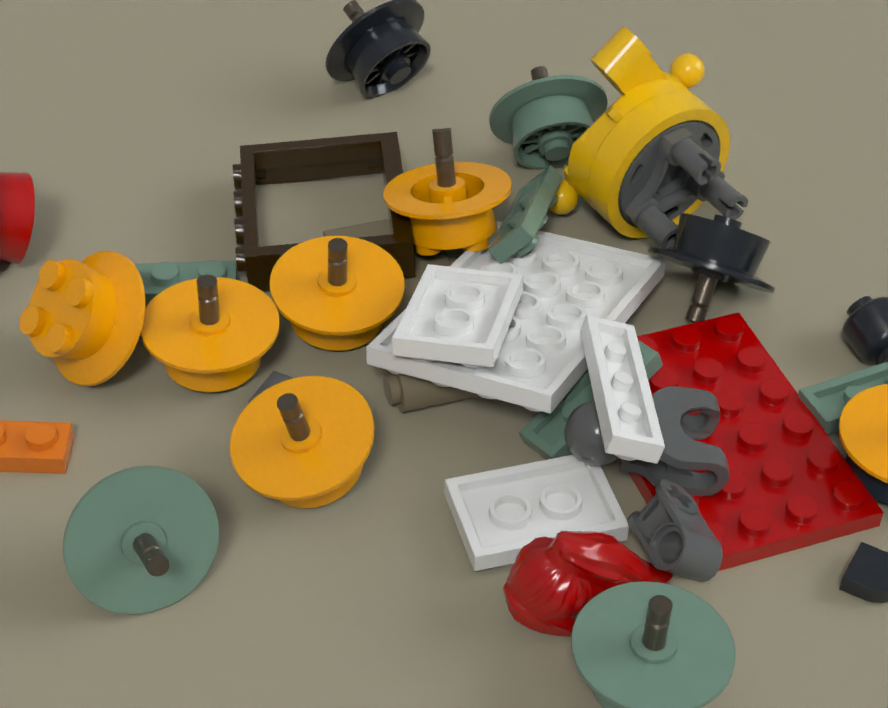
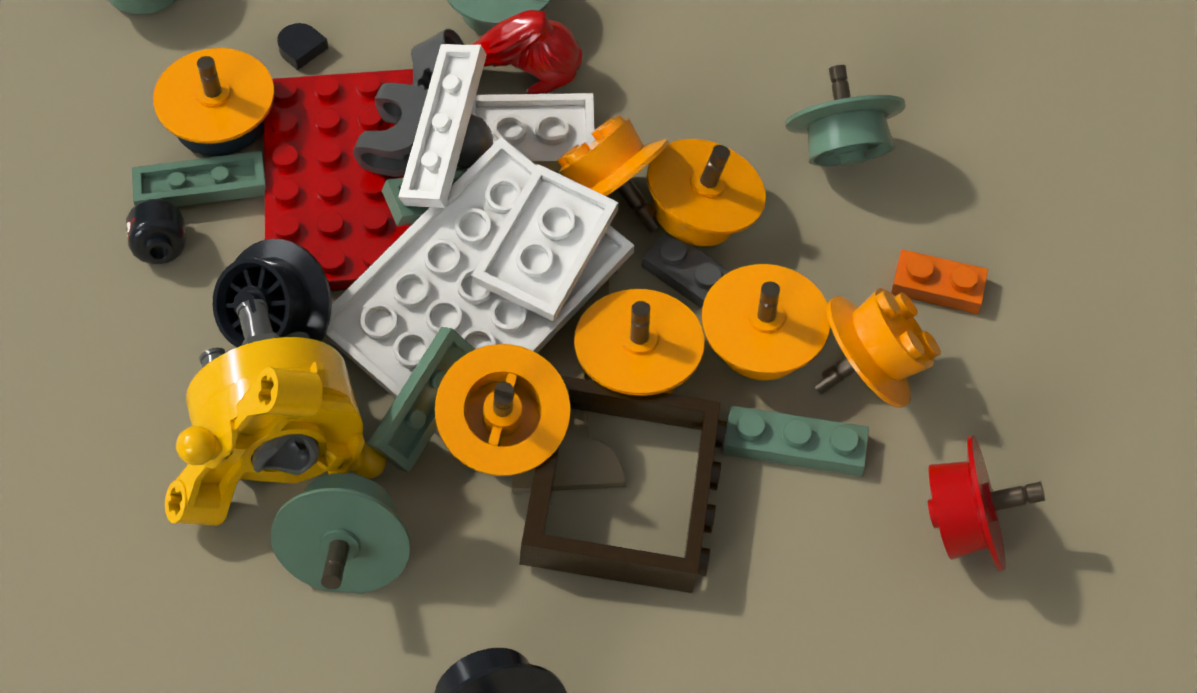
camera: 165 degrees left, 15 degrees up
none -> light orange piece [557,115,669,233]

